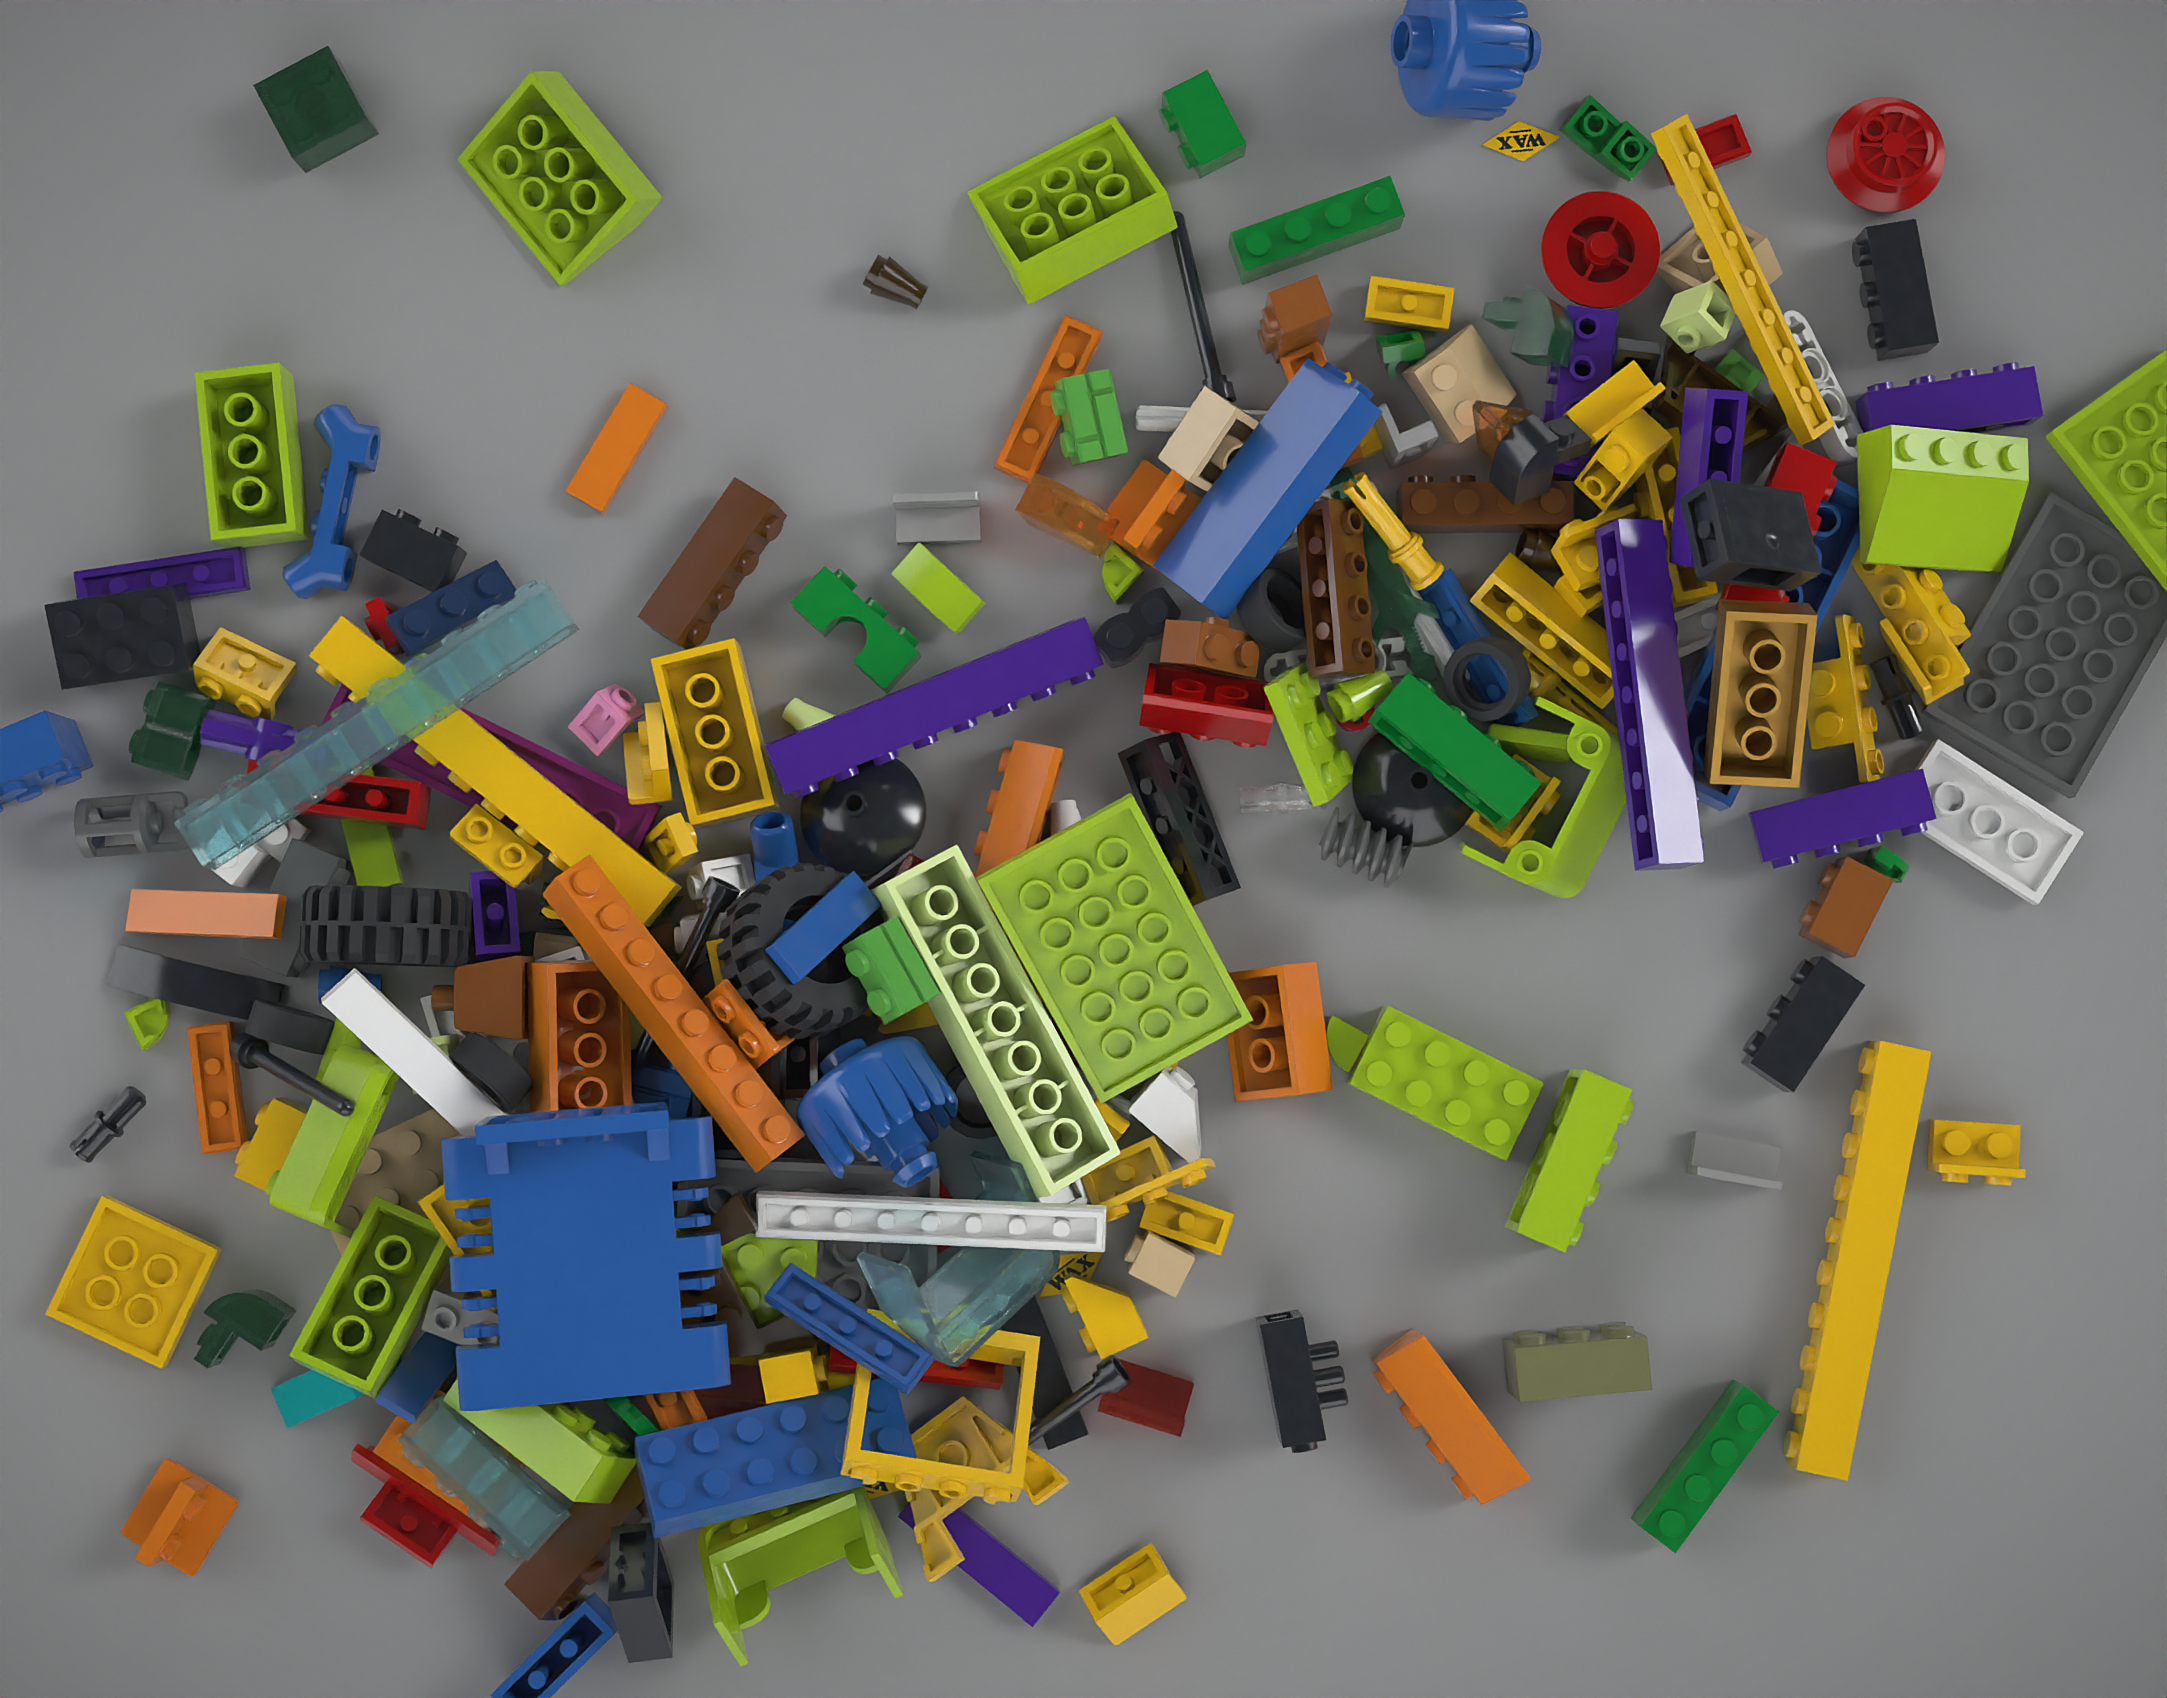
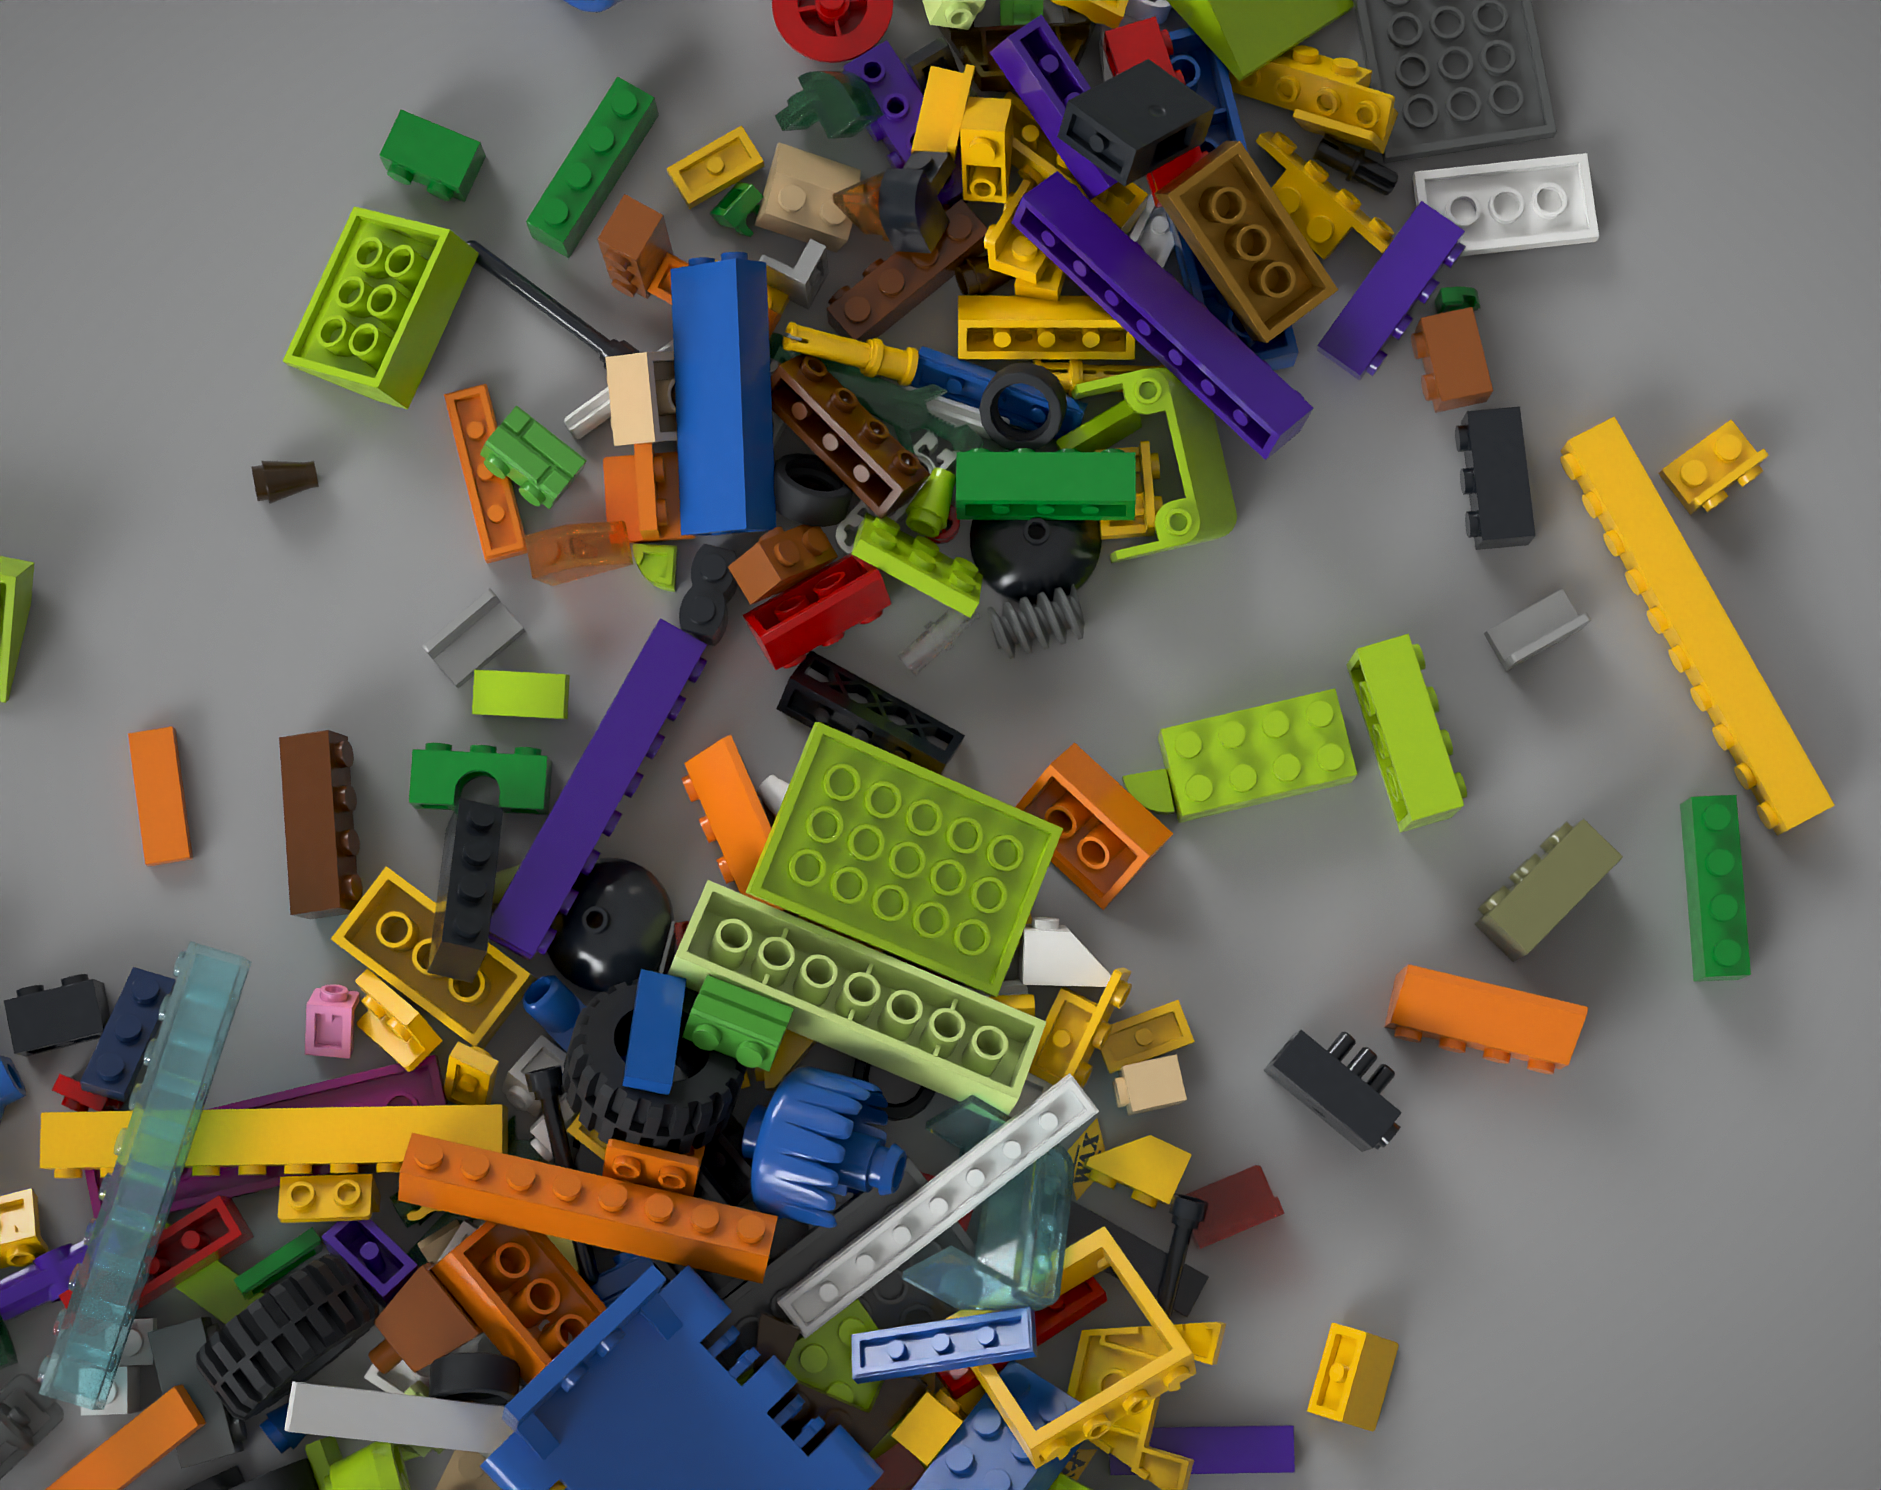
camera: 45 degrees left, 5 degrees down
none -> green tile [233,1227,323,1300]
none -> black brick [427,798,504,983]

